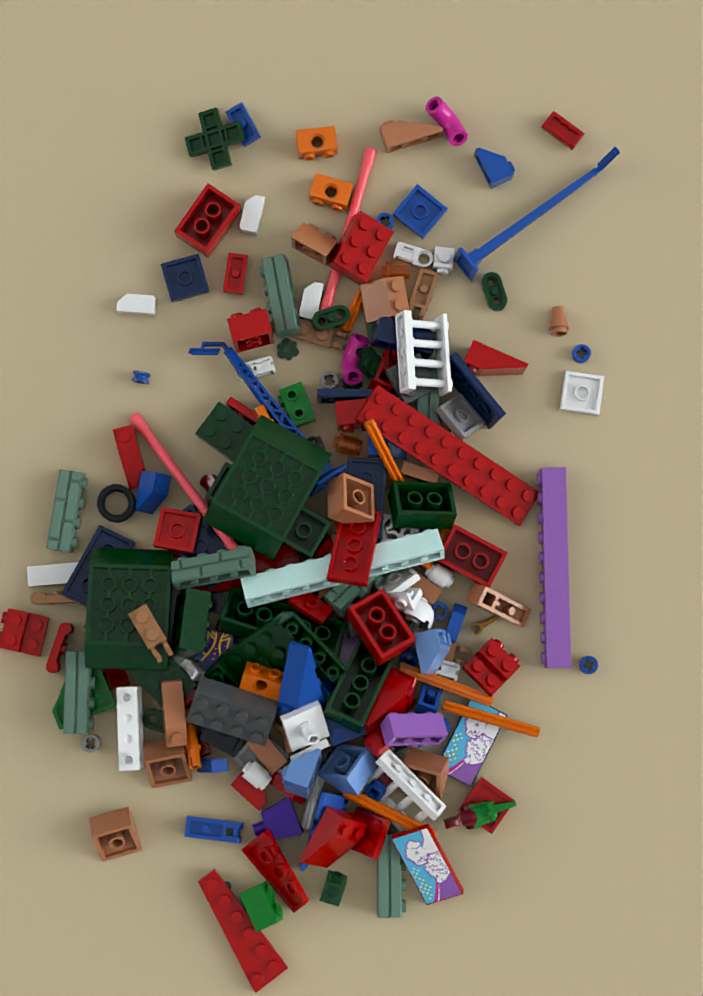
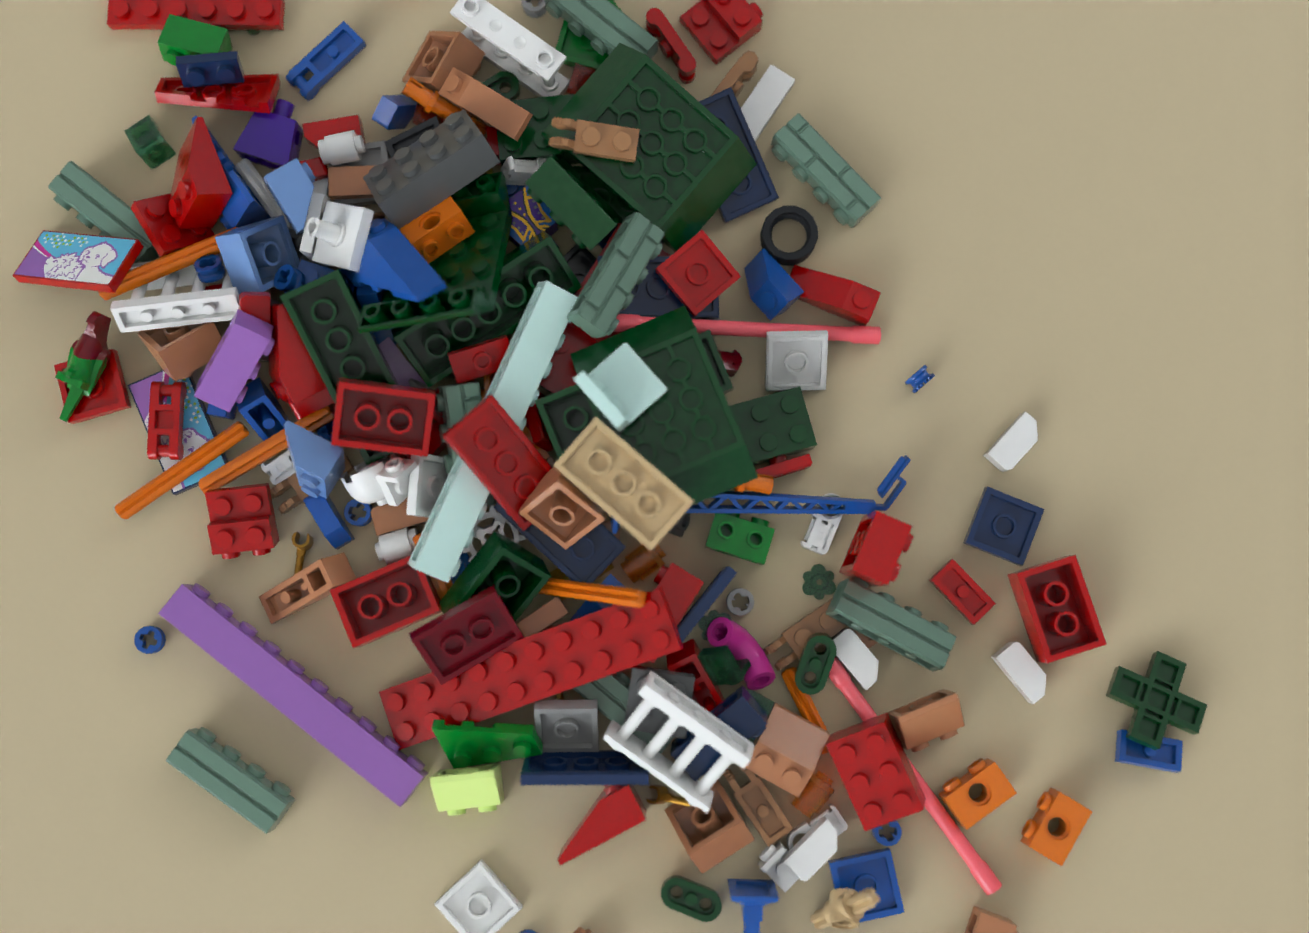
camera: 135 degrees right, 0 degrees up
none -> red plate [147,381,187,460]
none -> sand green brick [166,727,295,834]
none -> dark blue plate [176,51,244,88]
none -> blue bush [274,264,305,293]
none -> dark red plate [409,586,524,685]
none -> yellowish green slope [430,763,504,816]
none -> green wing [432,719,543,769]
none -> tan plate [553,417,694,551]
none -> light aqua bracket [573,343,667,432]
none -> pearl gold hand [646,785,691,808]
none -> nougat slope [665,780,755,874]
none -> white tile [765,330,828,391]
none -> white piece [781,816,837,881]
none -> tan axle [810,888,880,930]

